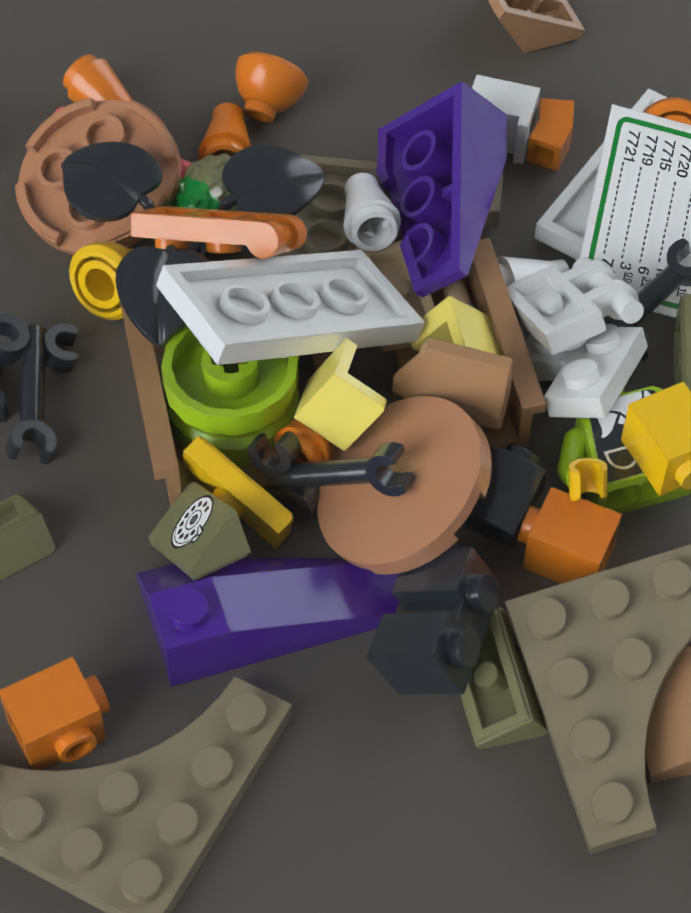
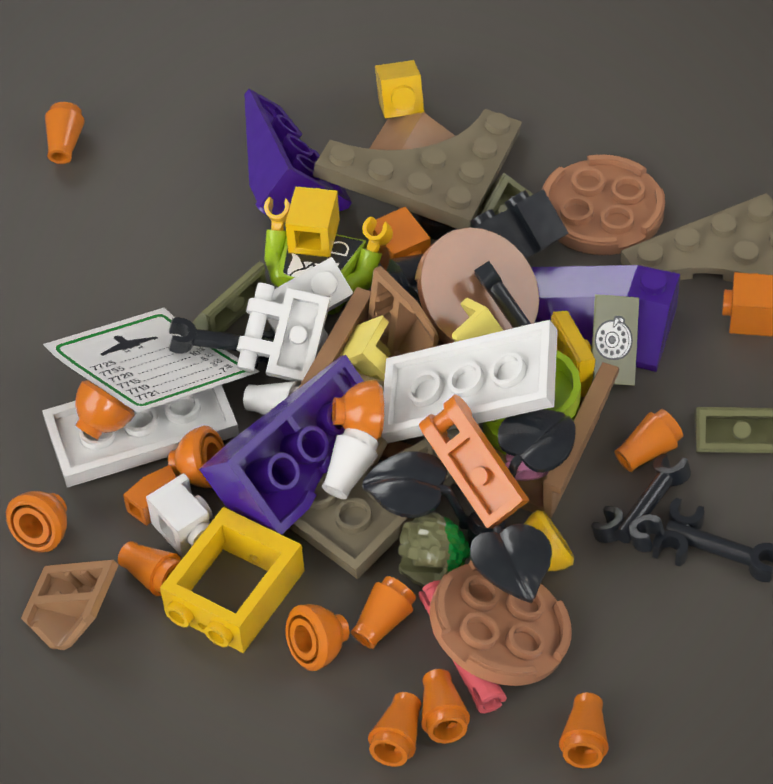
camera: 140 degrees left, 5 degrees down
none -> orange brick [6,491,67,553]
none -> orange cone [118,541,181,596]
none -> yellow window [160,507,305,653]
none -> orange brick [168,425,225,488]
none -> orange brick [332,380,384,441]
none -> orange cone [368,692,422,767]
none -> nougat tile [542,155,665,255]
none -> orange cone [614,409,683,472]

